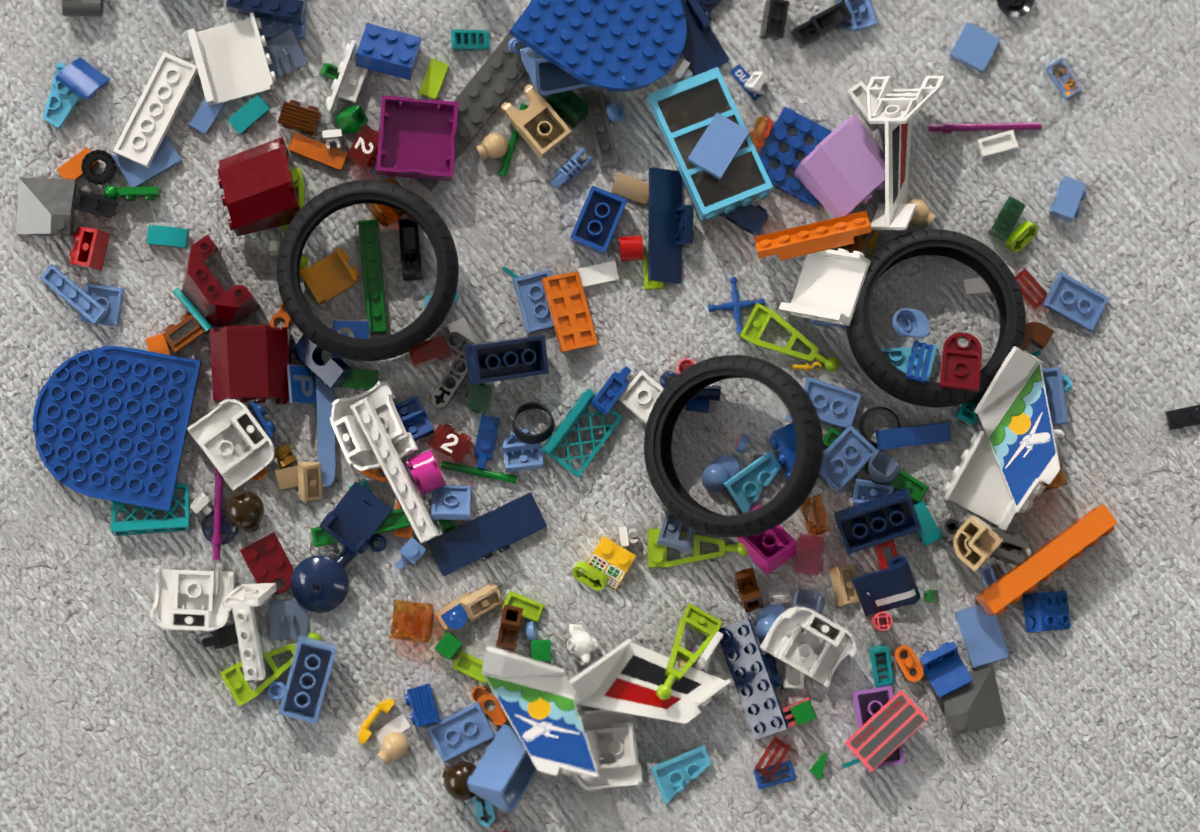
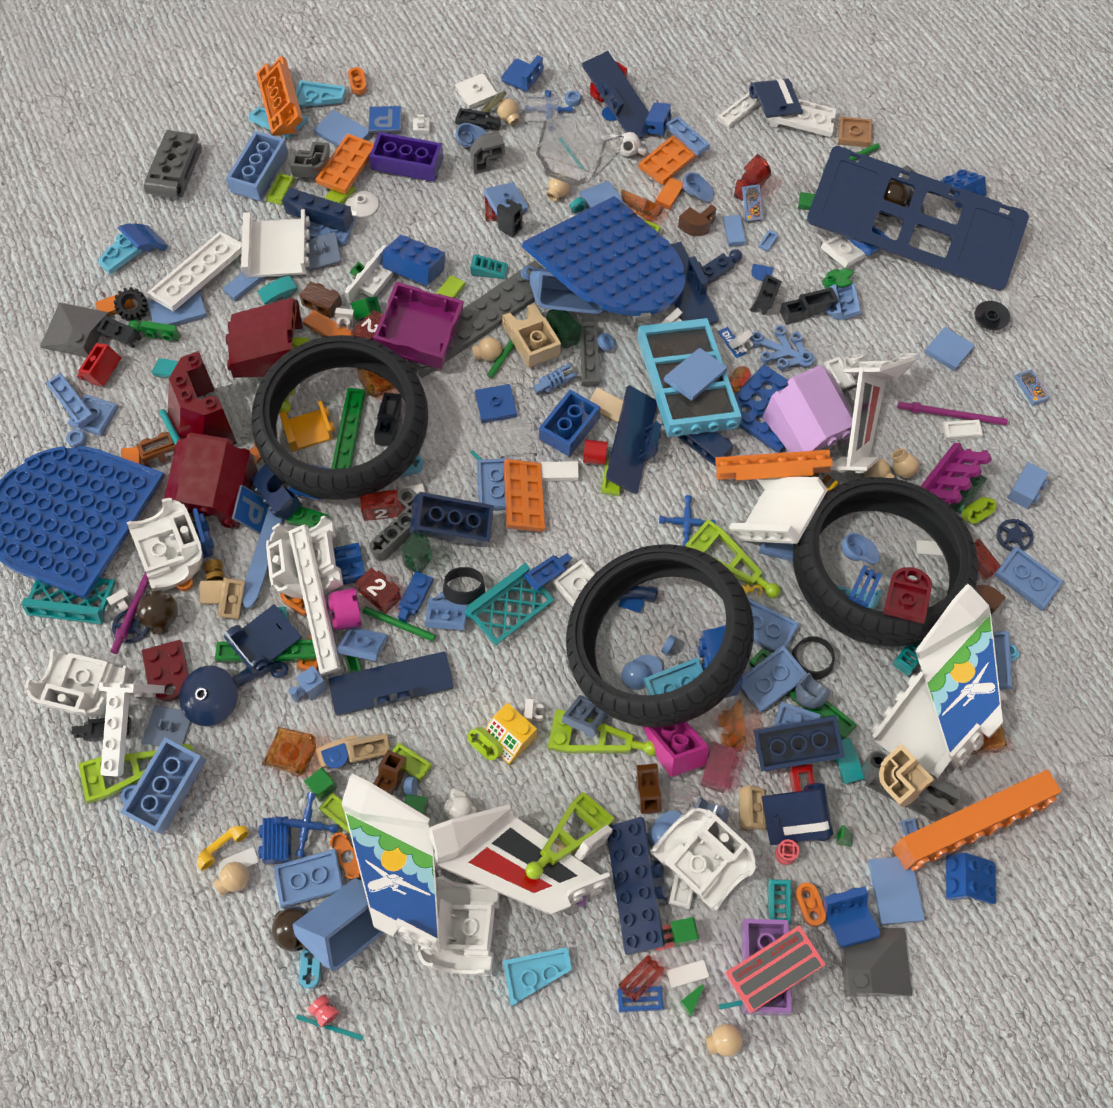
camera: 20 degrees right, 20 degrees down
blue tile [876,422,951,450] -> none
none -> medium blue tile [66,430,87,448]
none -> blue piece [274,792,338,857]
none -> blue plate [475,384,517,423]
none -> white sticker [667,960,709,988]
none -> tan piece [705,1024,743,1057]
none -> medium blue plant [749,325,815,370]
none -> tan piece [891,448,919,478]
none -> magenta fence [921,443,992,505]
none -> dark blue wheel [996,519,1033,551]

